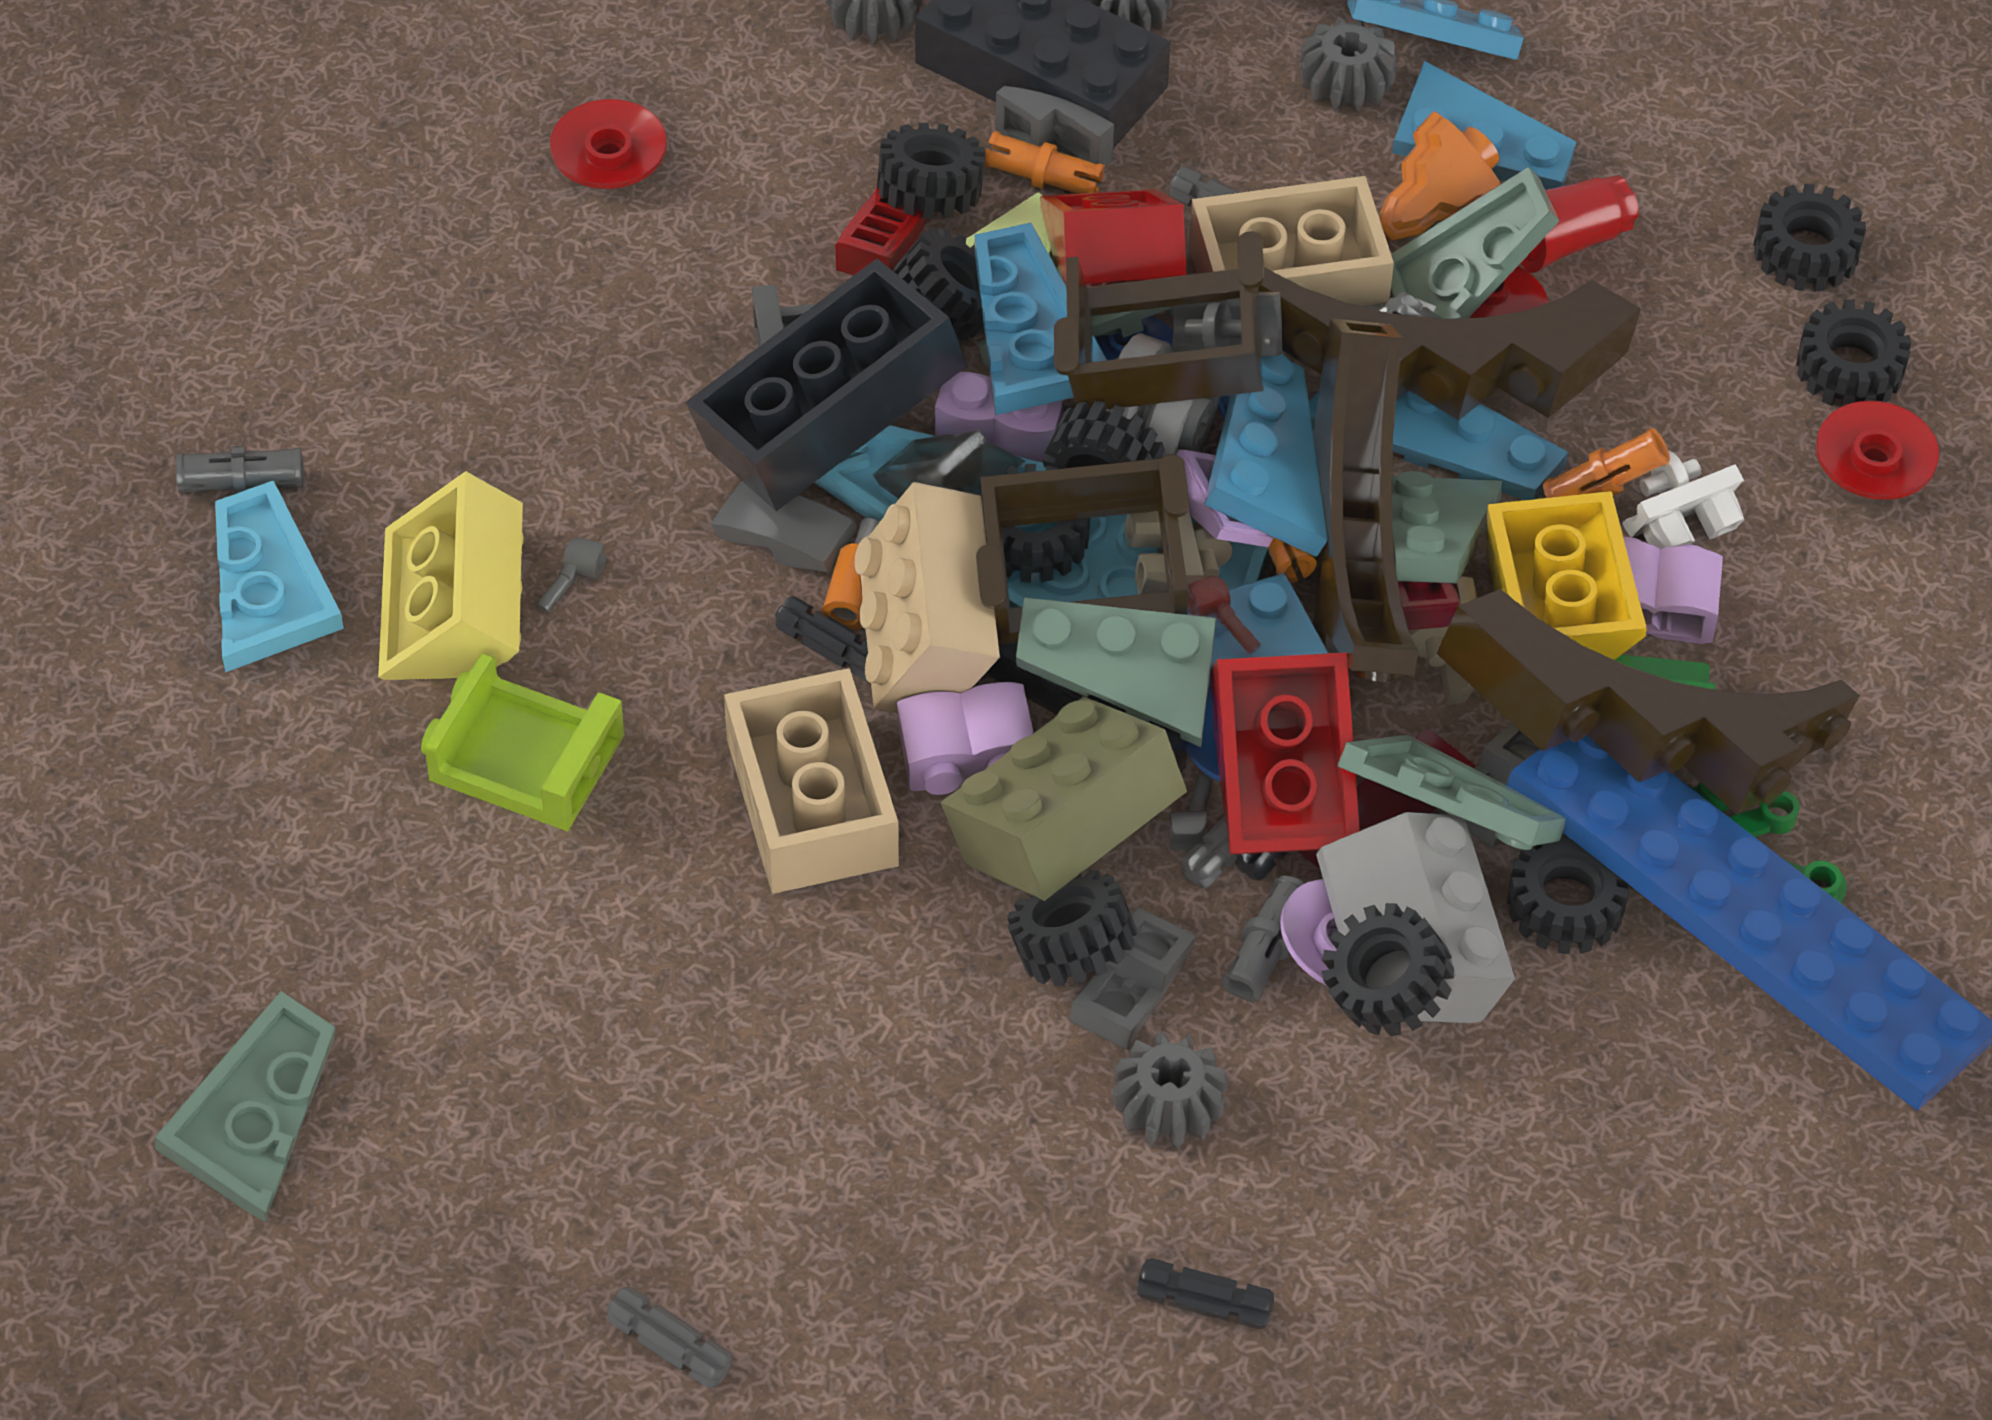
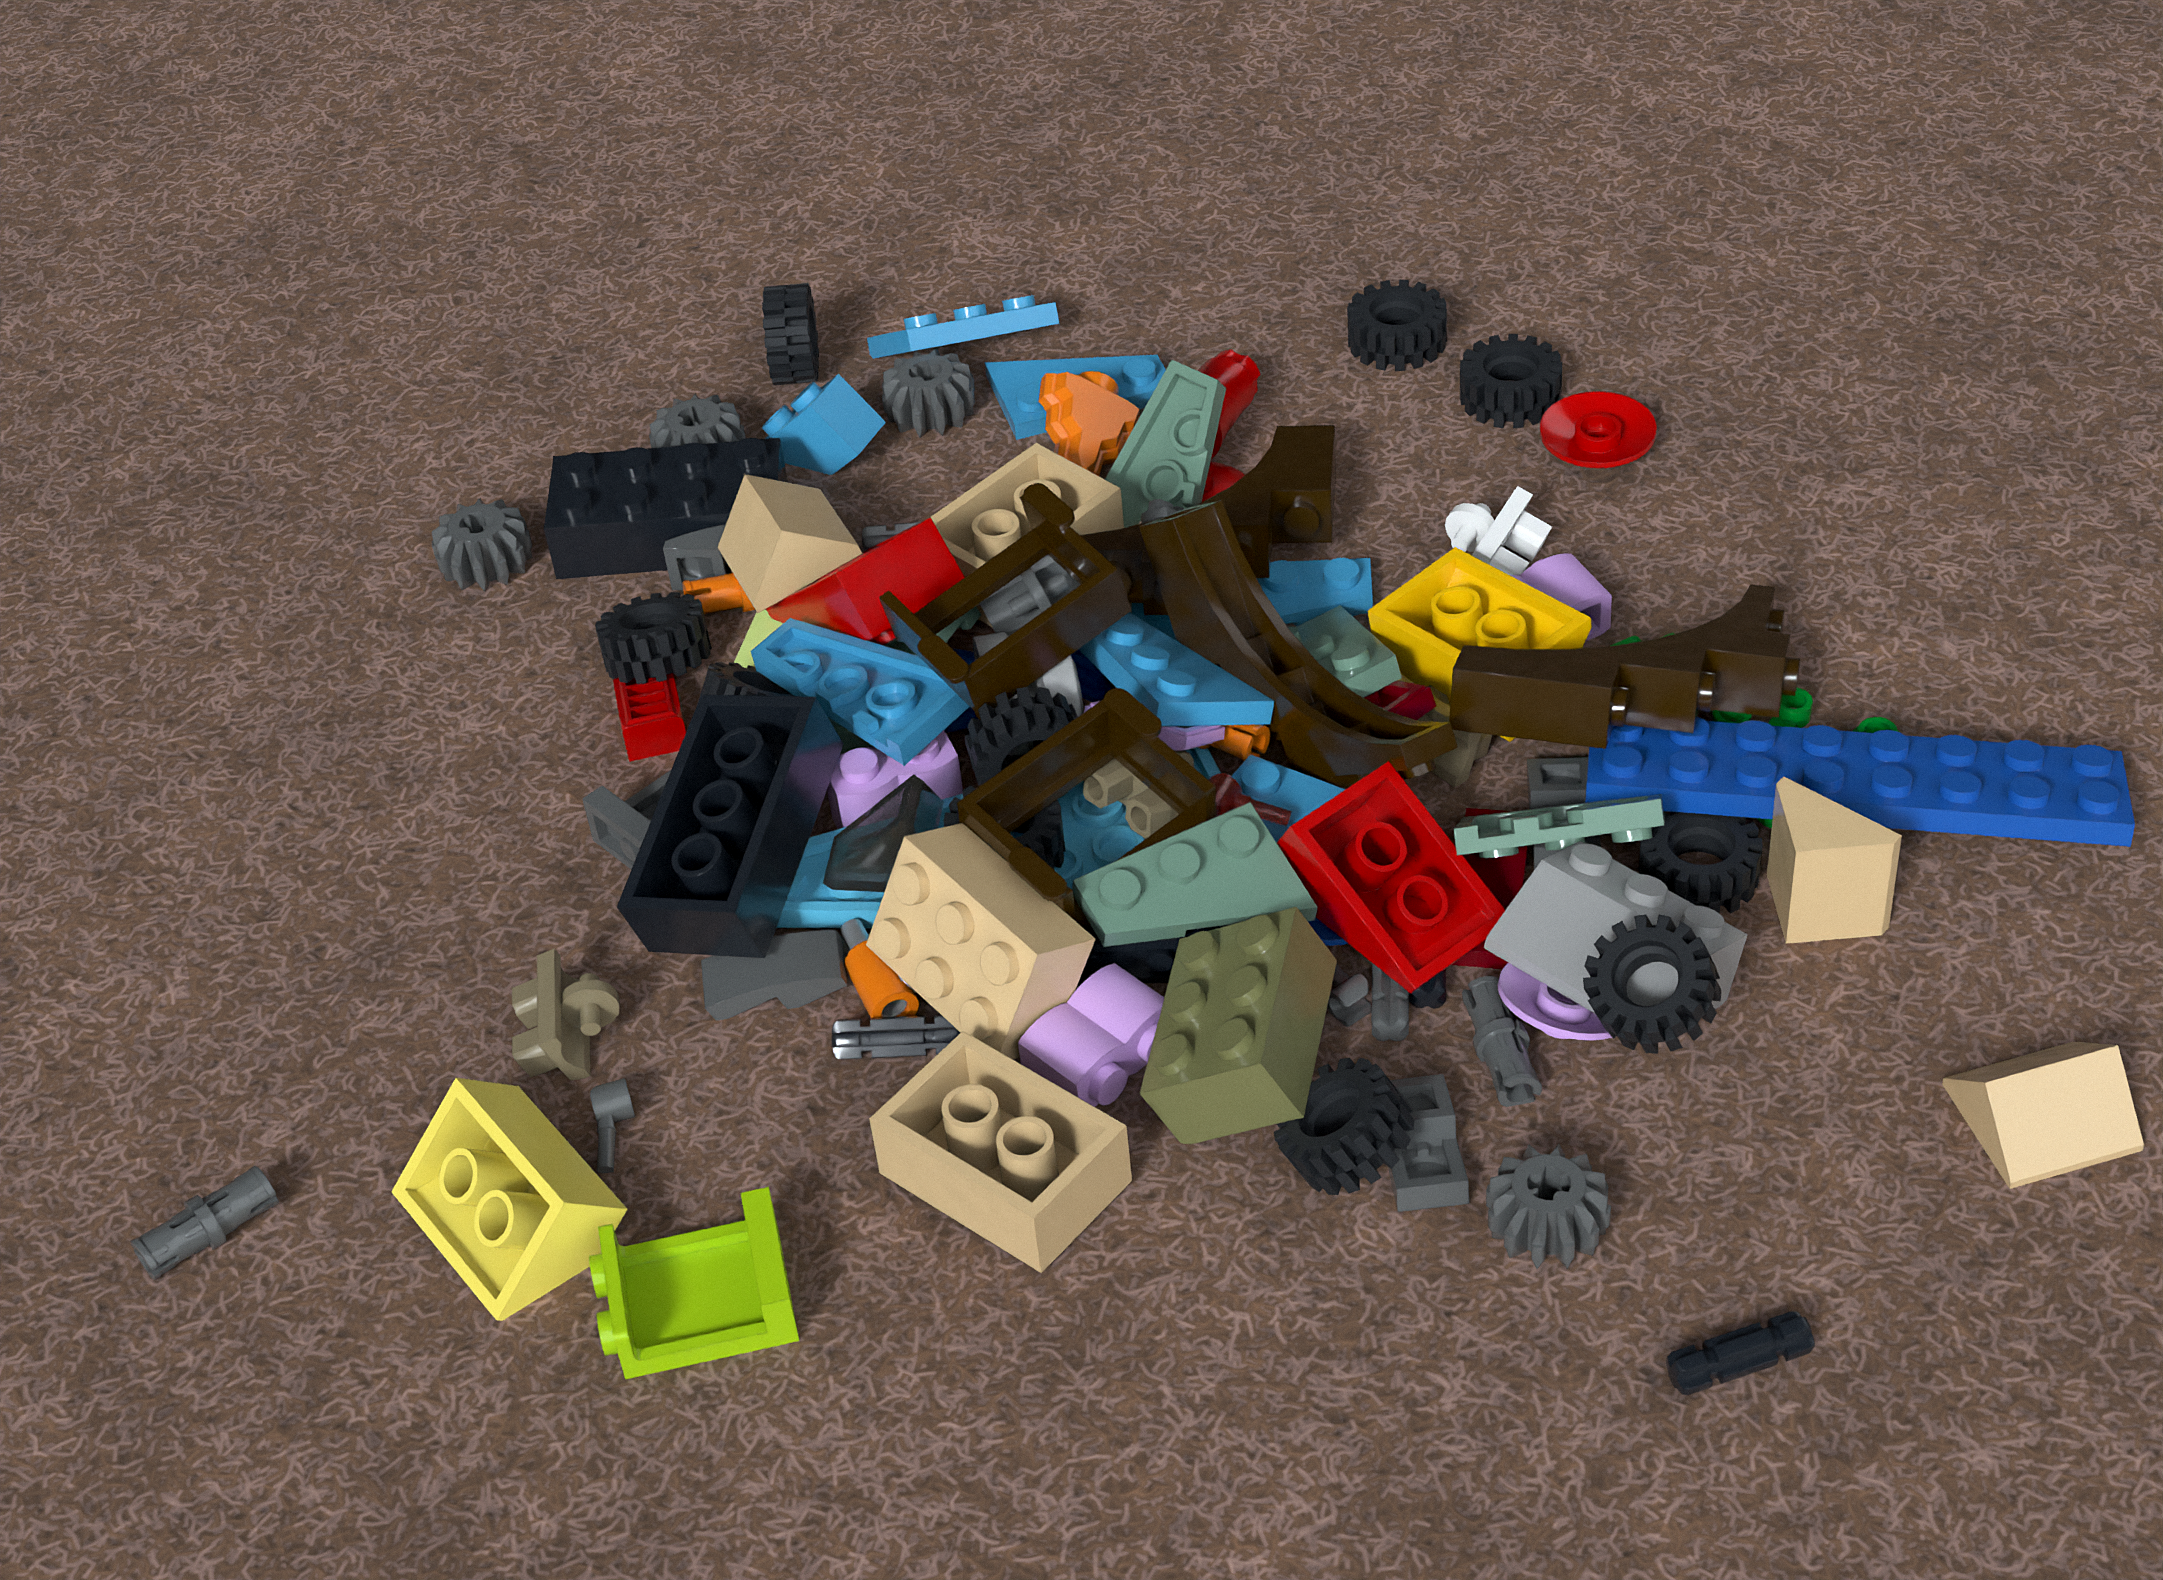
camera: 30 degrees left, 10 degrees down
medium azure wing [215,481,344,673] -> none
red dish [550,99,667,189] -> none
orange pin [1543,427,1670,498] -> none
none -> dark tan hips [512,949,620,1081]
none -> tan slope [718,474,863,613]
none -> dark azure slope [762,374,886,475]
none -> tan slope [1767,777,1902,944]
none -> tan slope [1942,1042,2144,1189]

